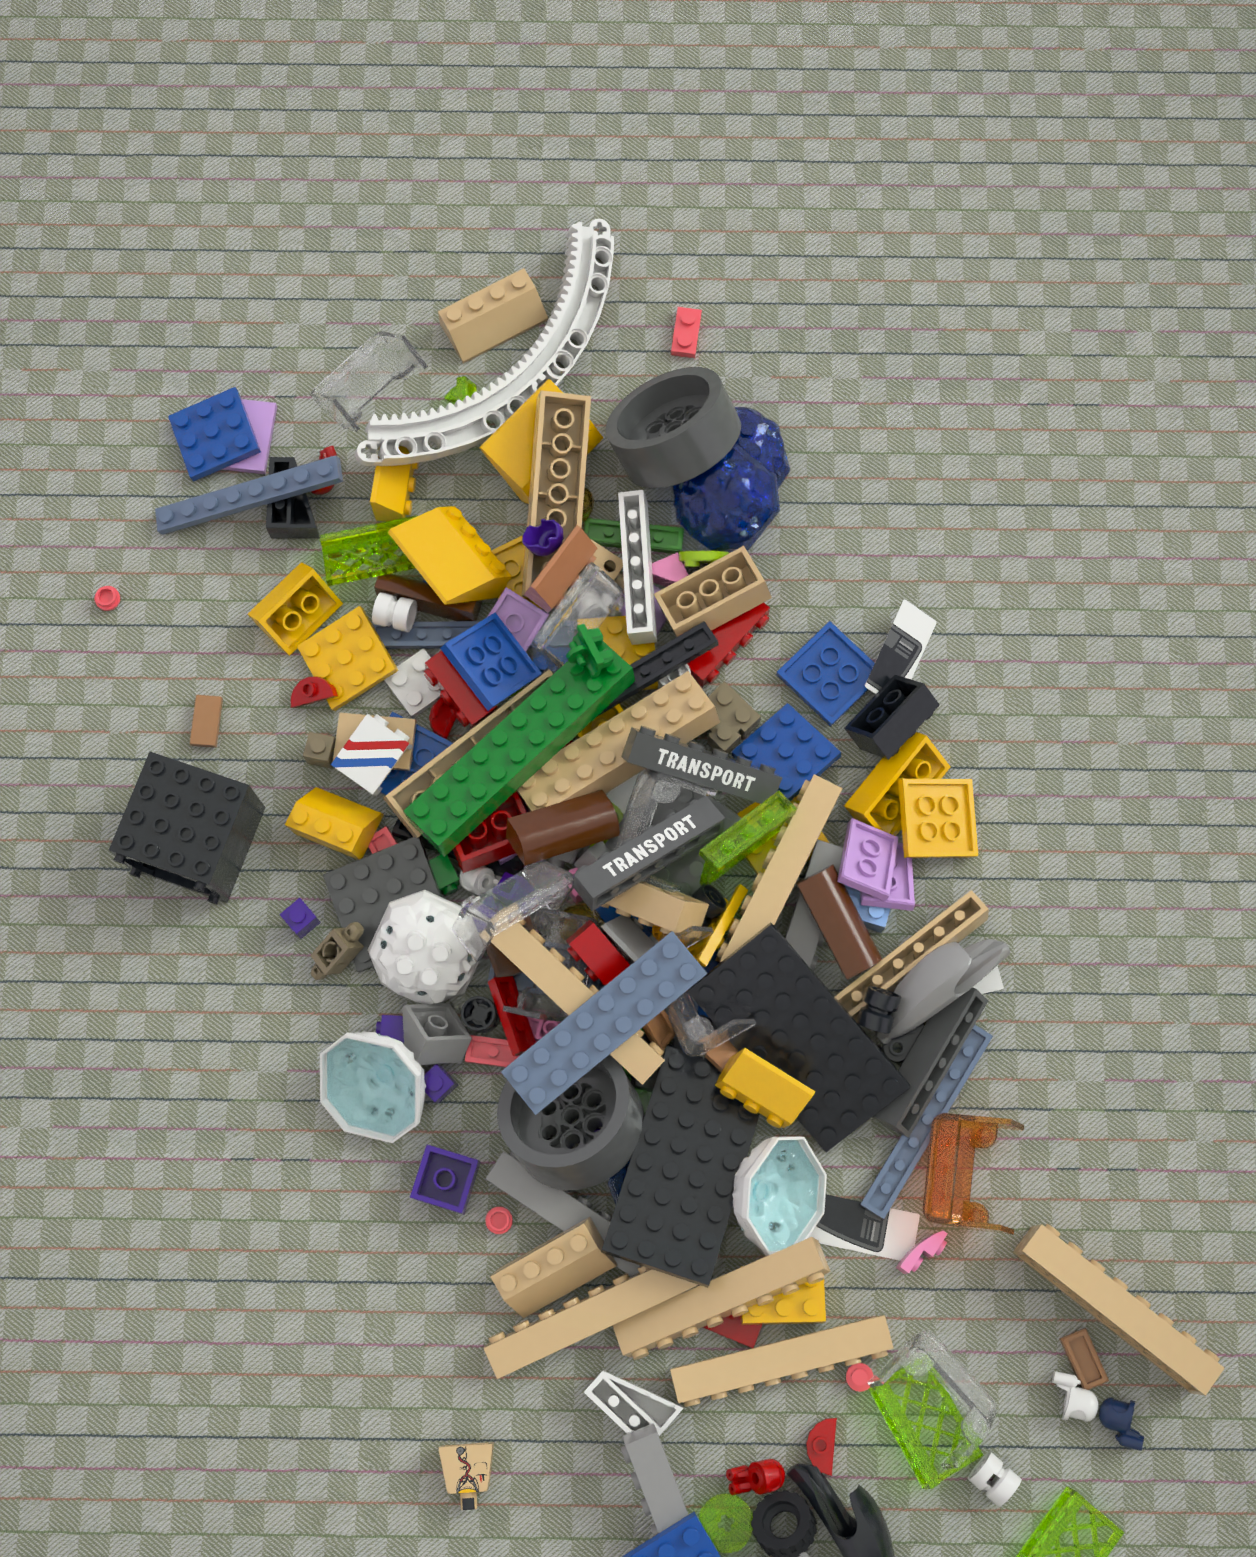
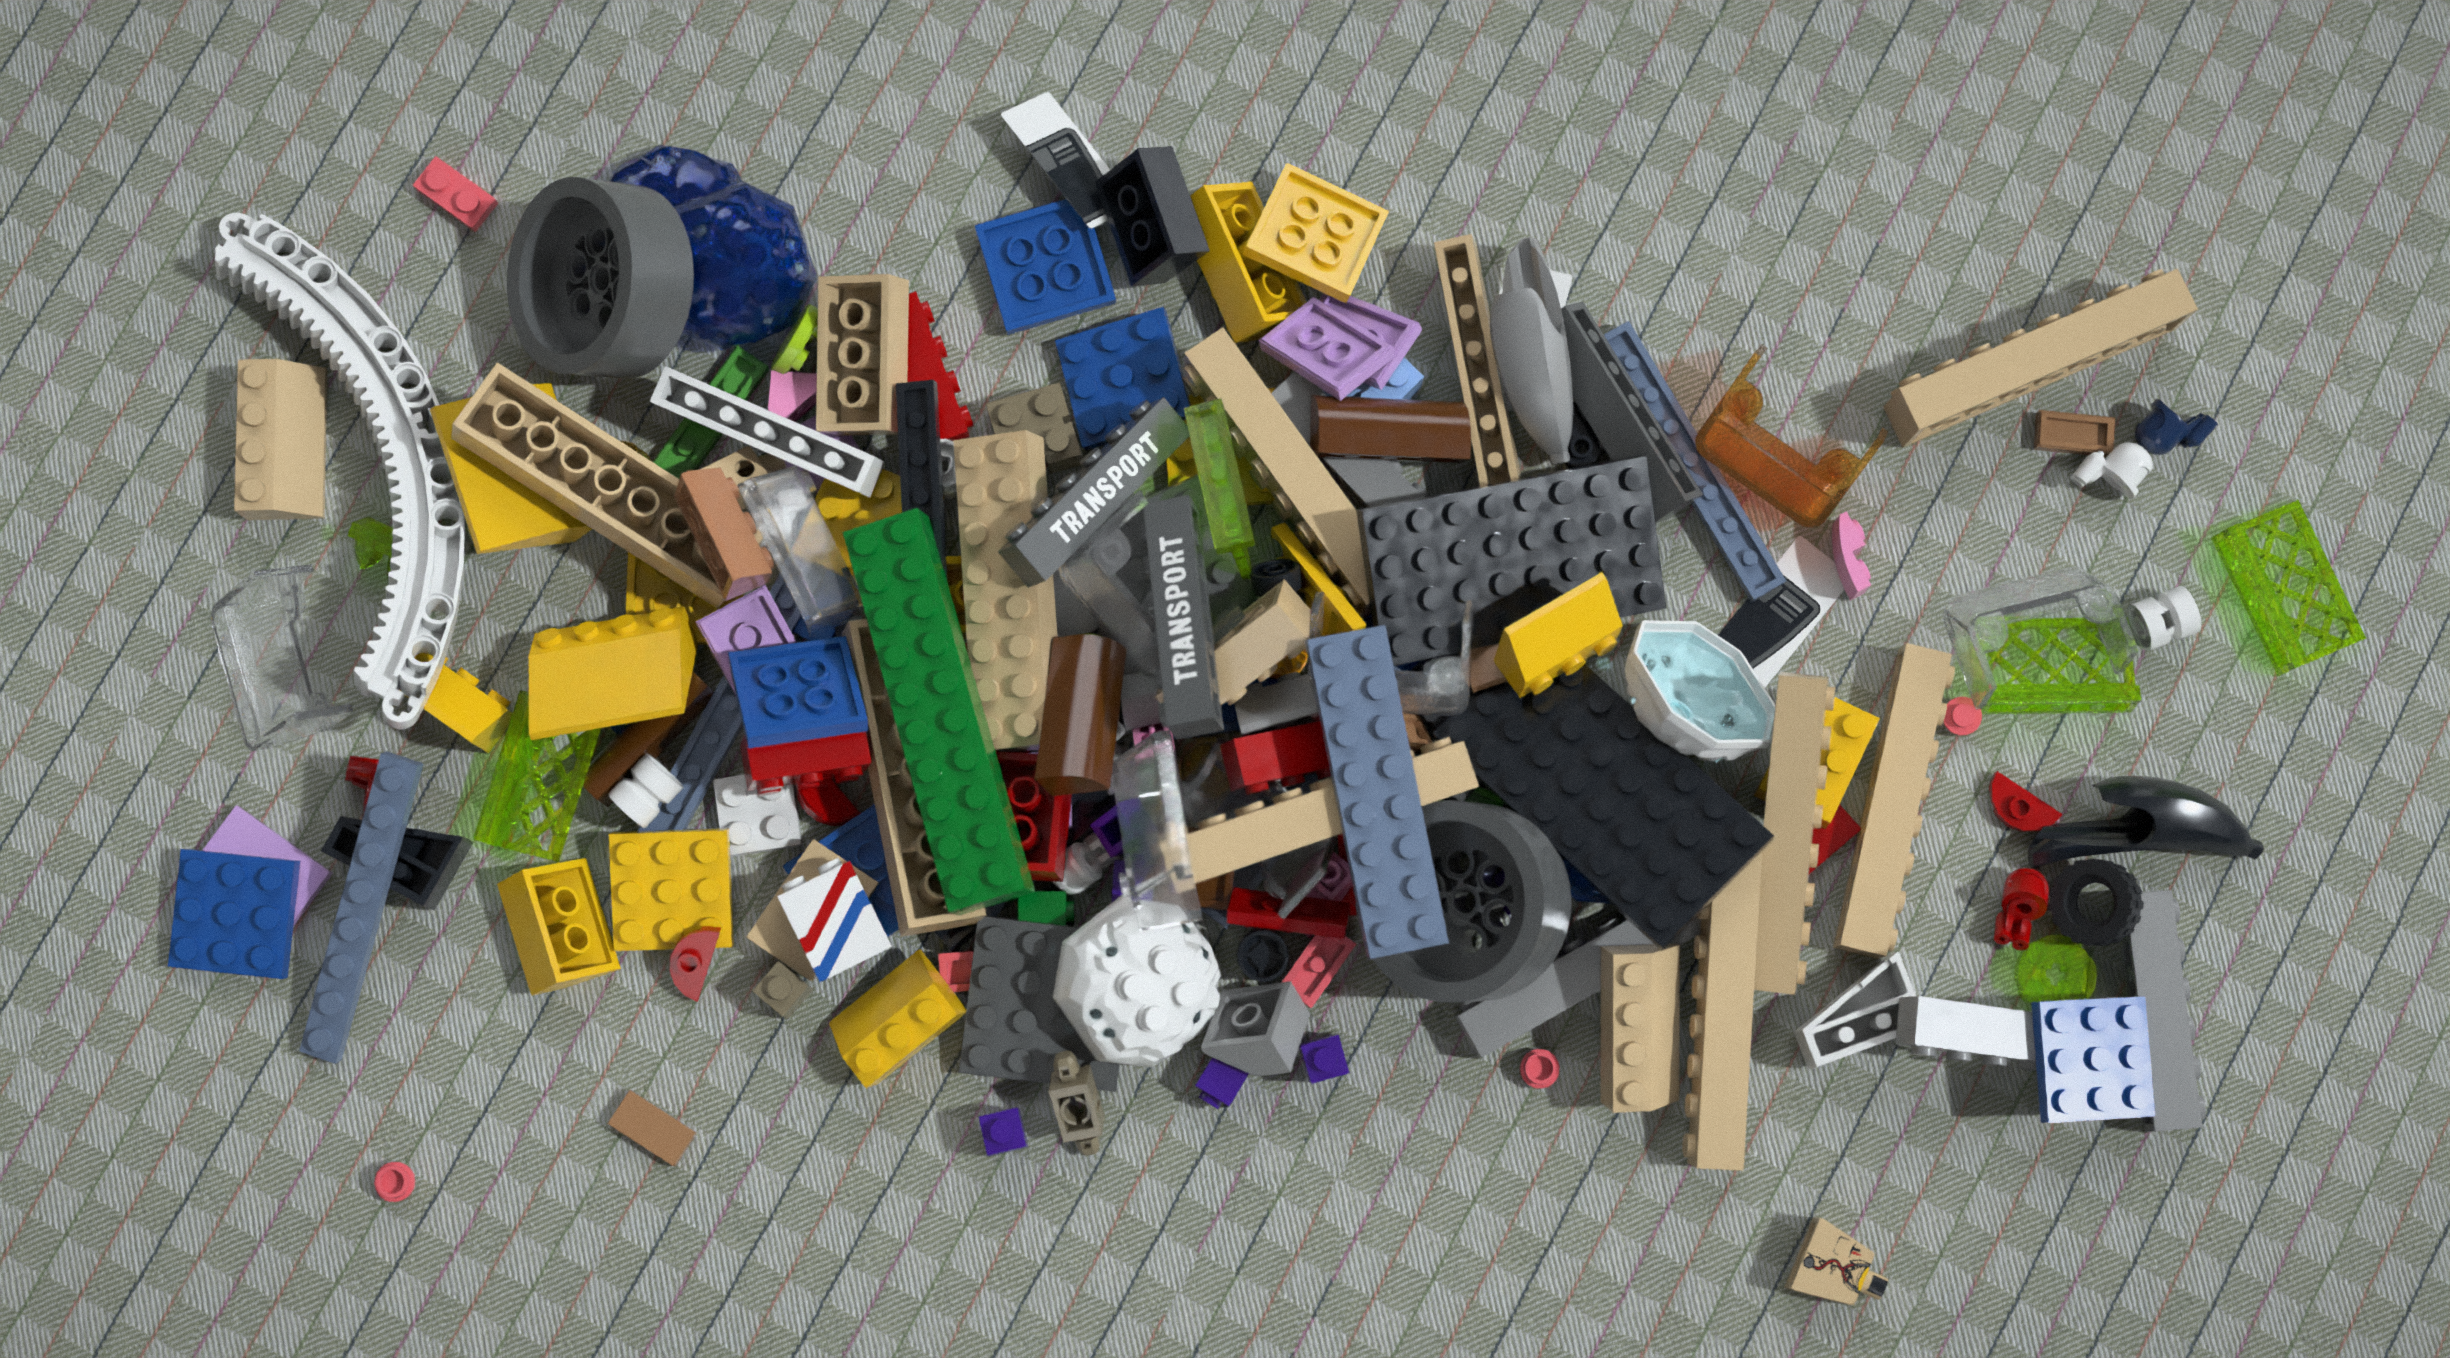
camera: 65 degrees left, 5 degrees up
black piece [109,751,266,905] -> none
clear light blue rock [320,1032,426,1143] -> none
brick [410,1145,481,1215] -> none
dark purple hair [522,519,564,557] -> none
green hips [566,624,614,678] -> none
black wheel [857,986,902,1034] -> none

